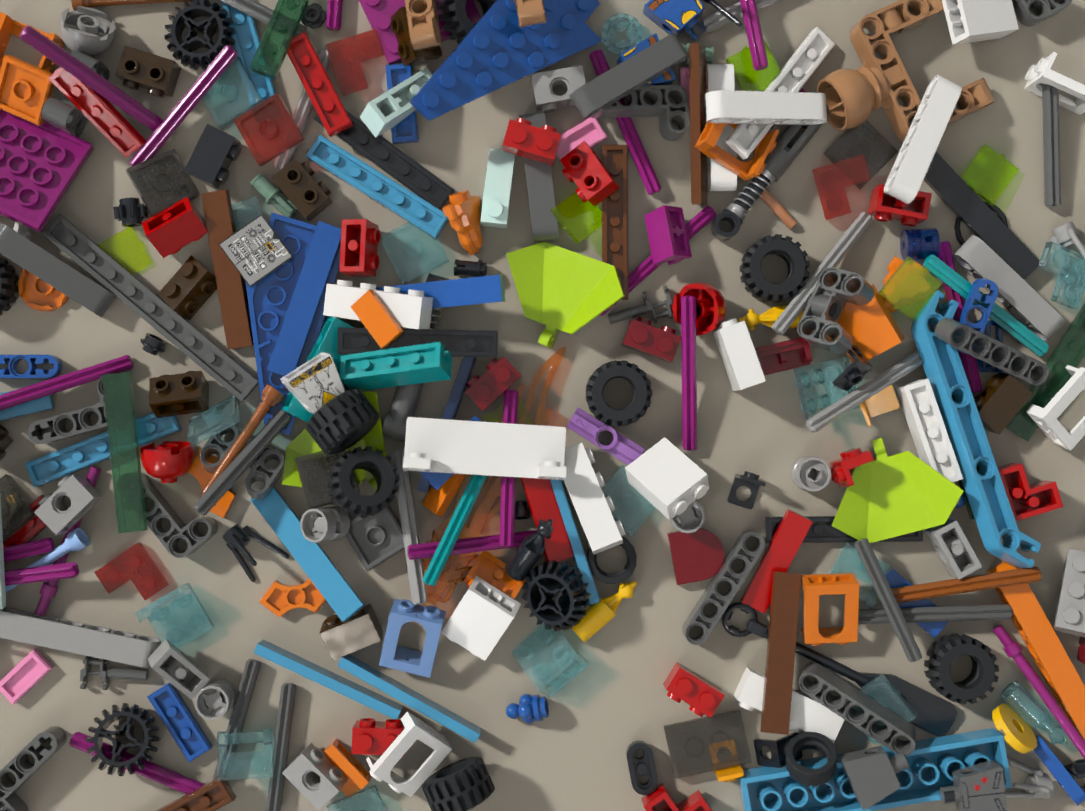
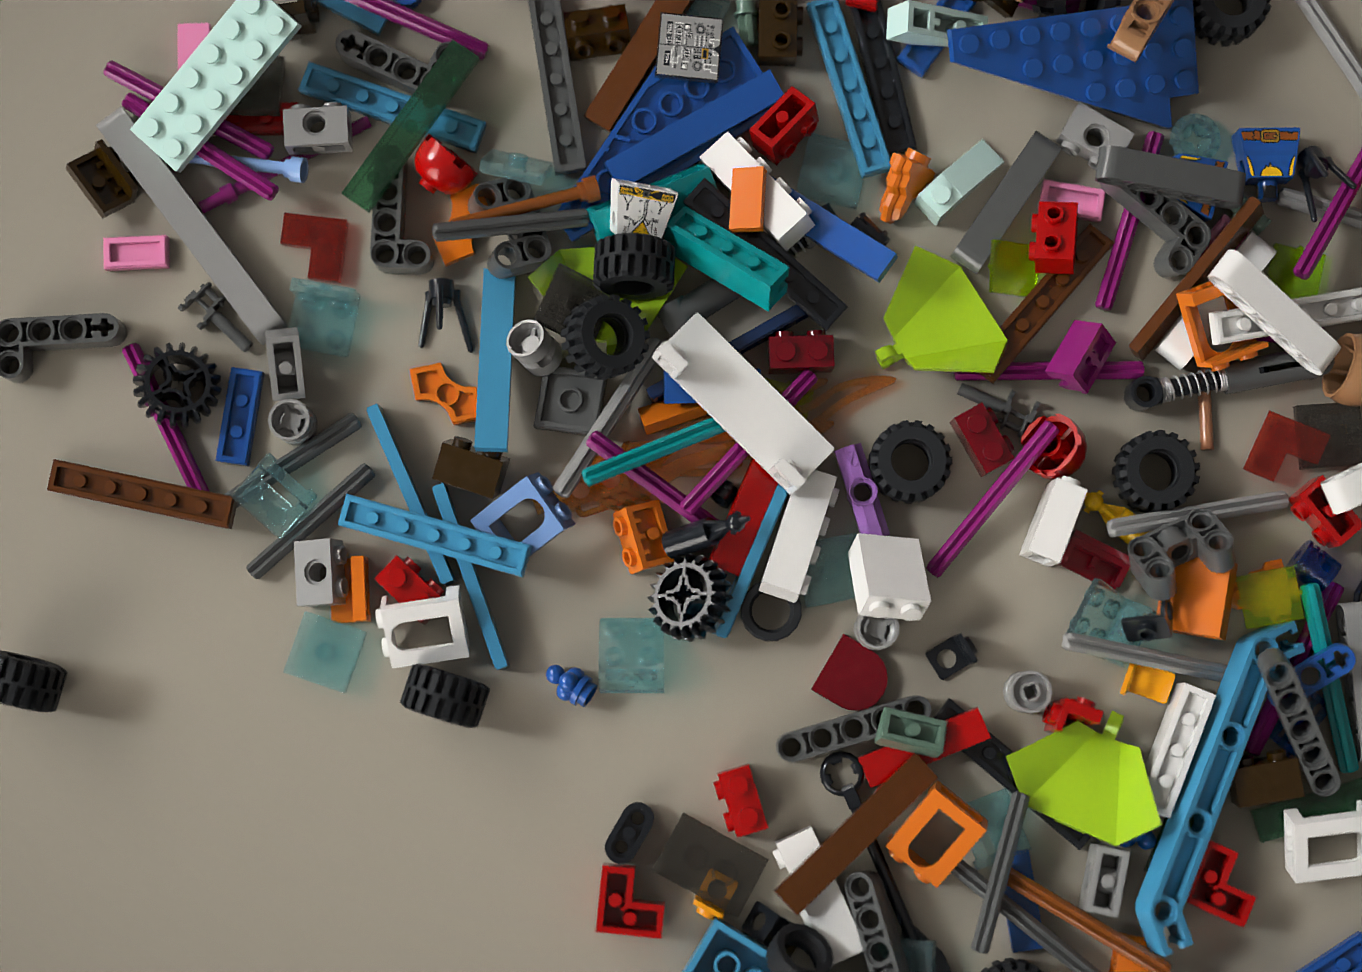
camera: 45 degrees right, 5 degrees down
black plate [140,333,166,355] -> none
dark brown brick [149,371,209,418] -> none
white brick [441,576,521,661] -> none
red brick [502,118,561,166] -> none
yellow wheel [572,580,637,642] -> none
none -> dark azure tile [338,494,532,577]
none -> sand green slope [875,707,947,758]

